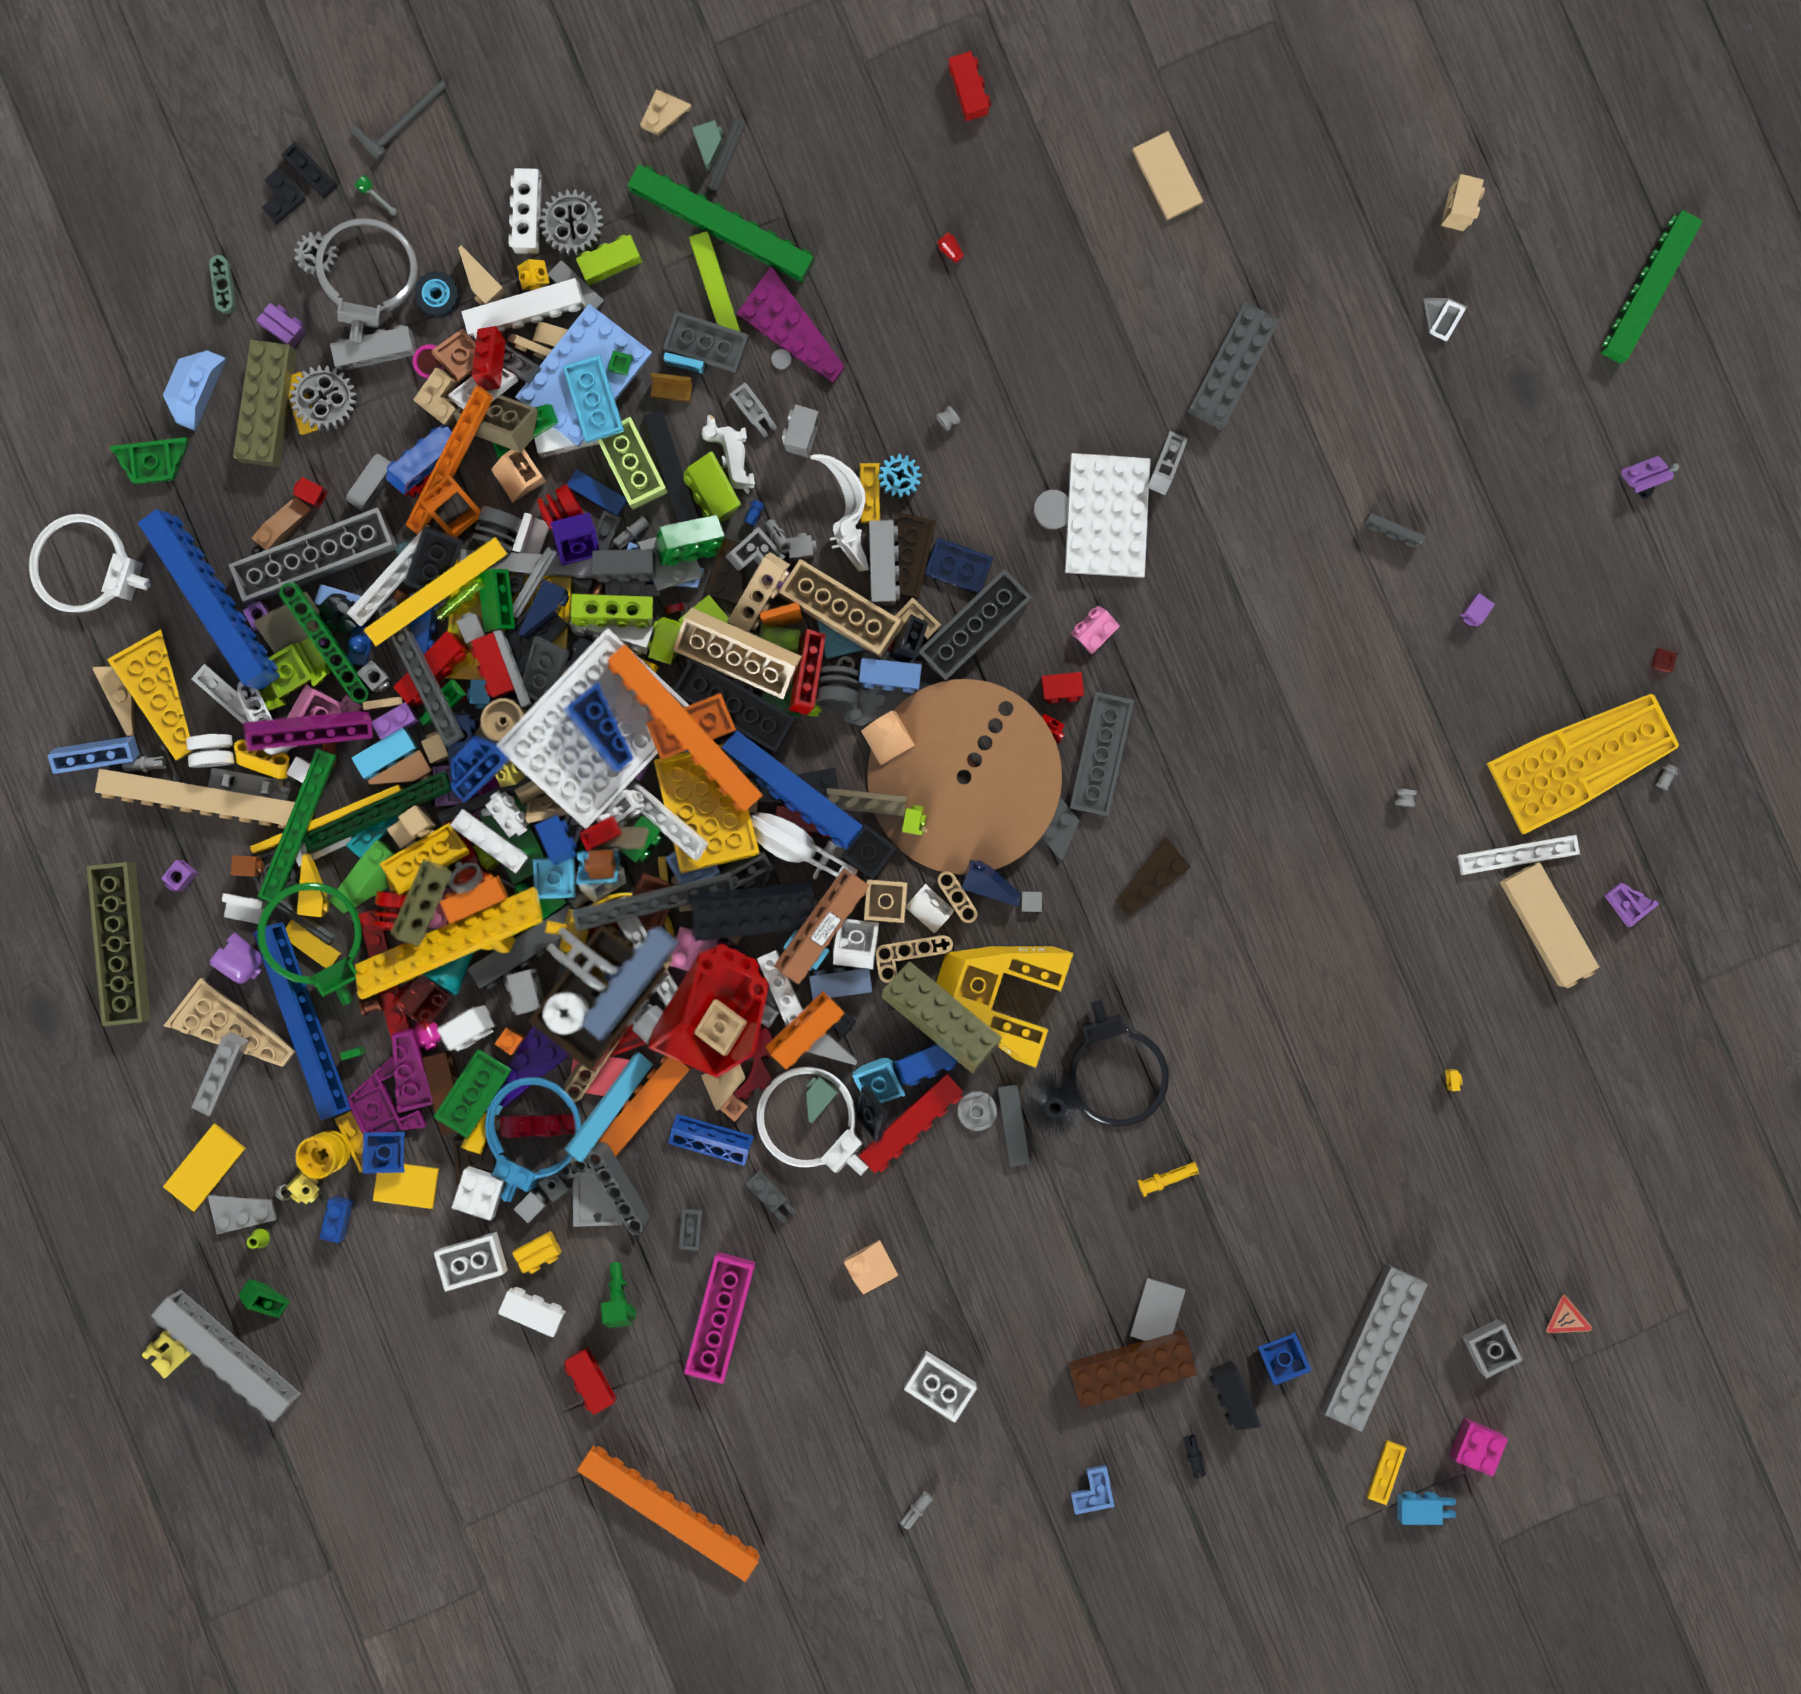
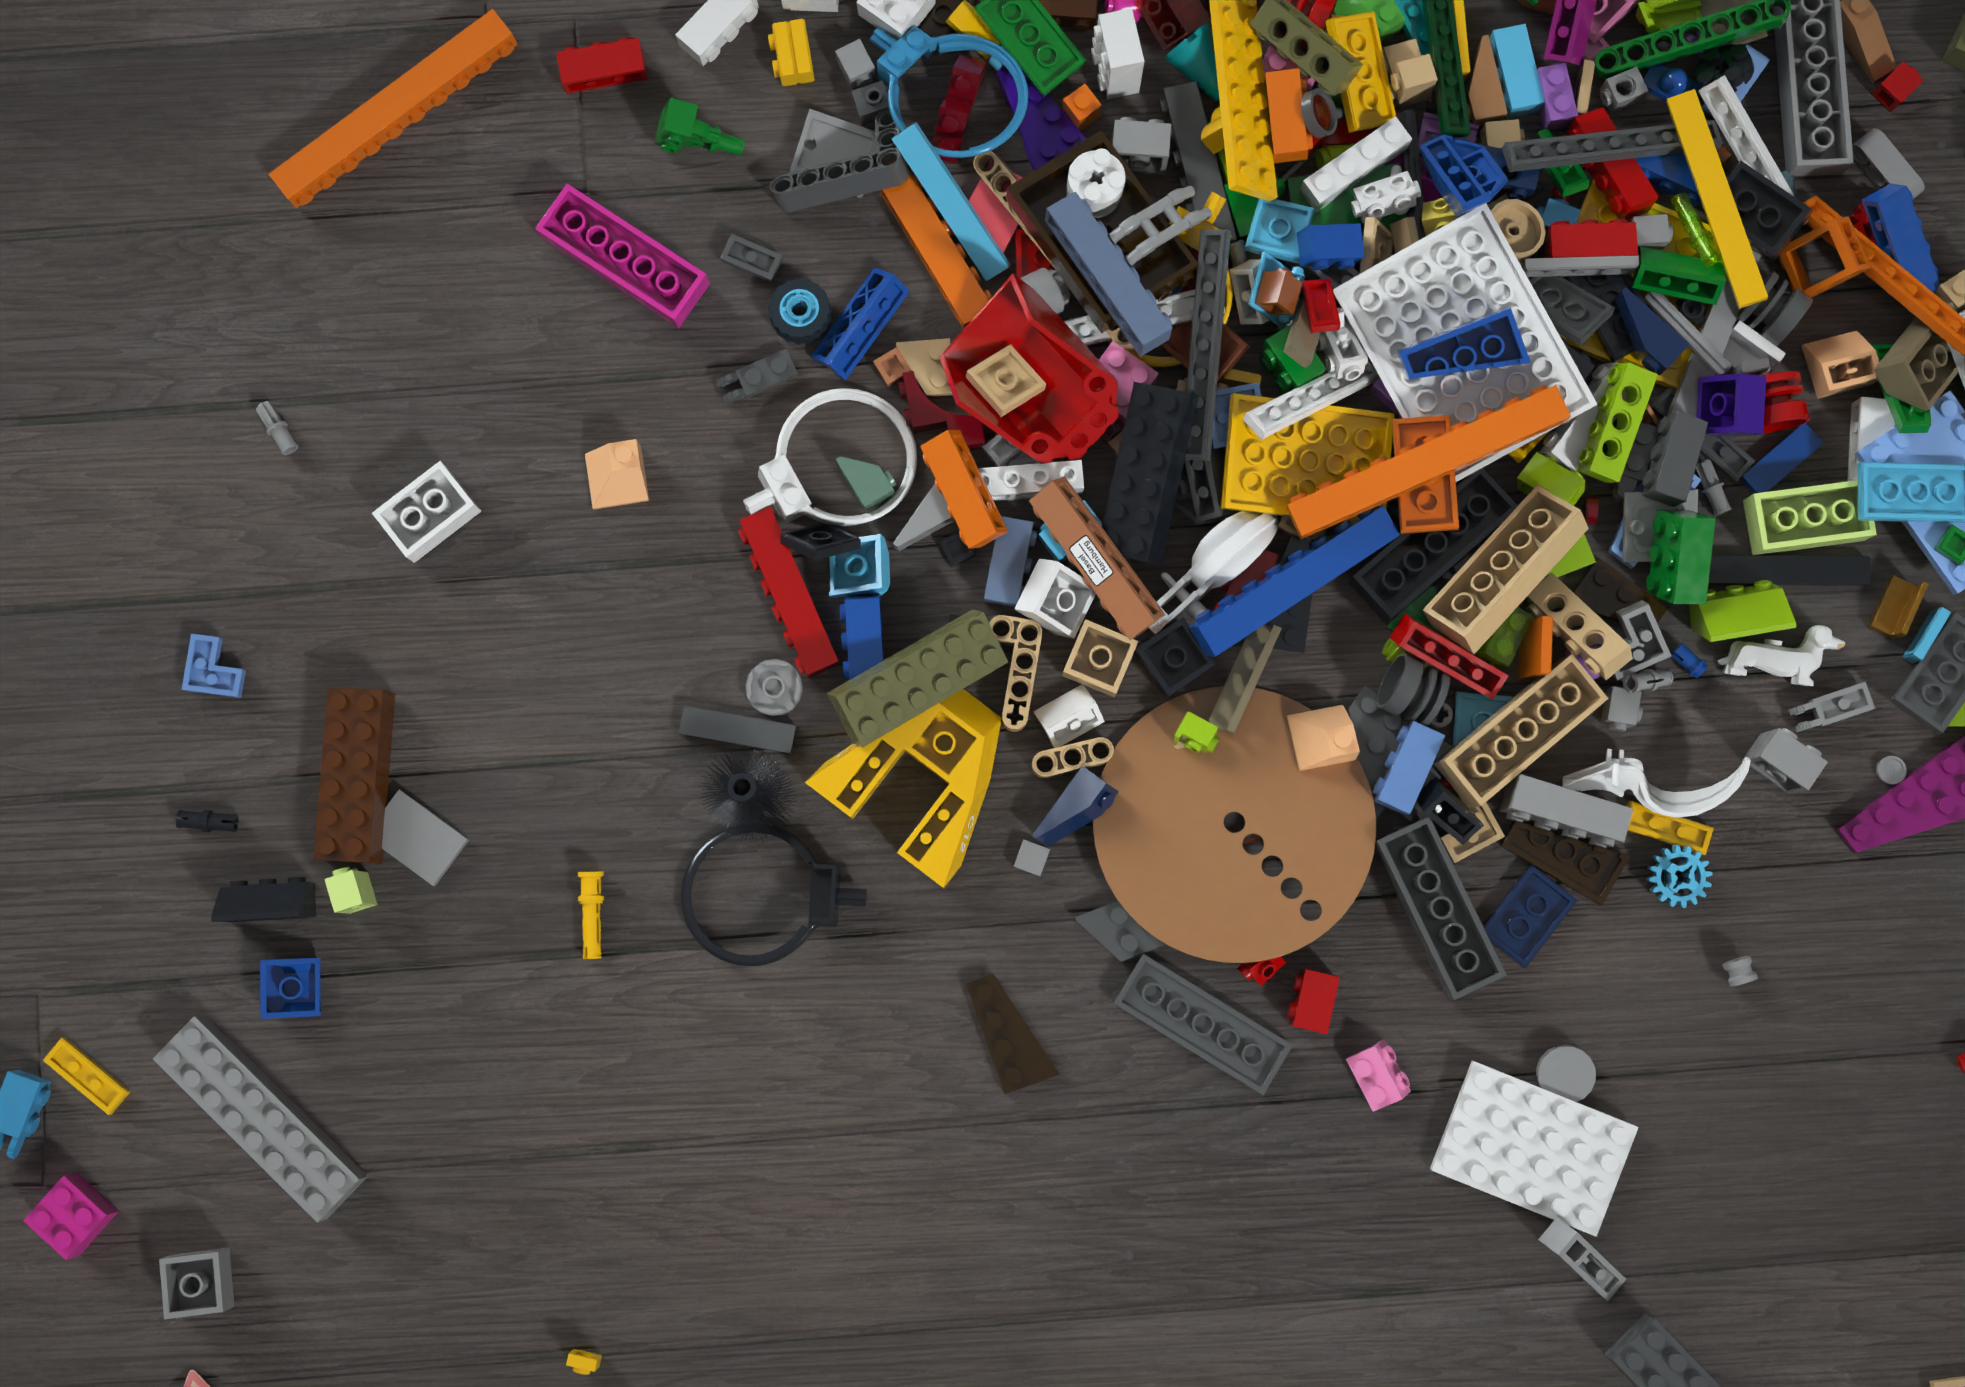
camera: 110 degrees right, 5 degrees down
none -> yellowish green brick [325,867,378,914]
none -> black wheel [768,278,832,345]
none -> light grey tile [1732,357,1771,375]

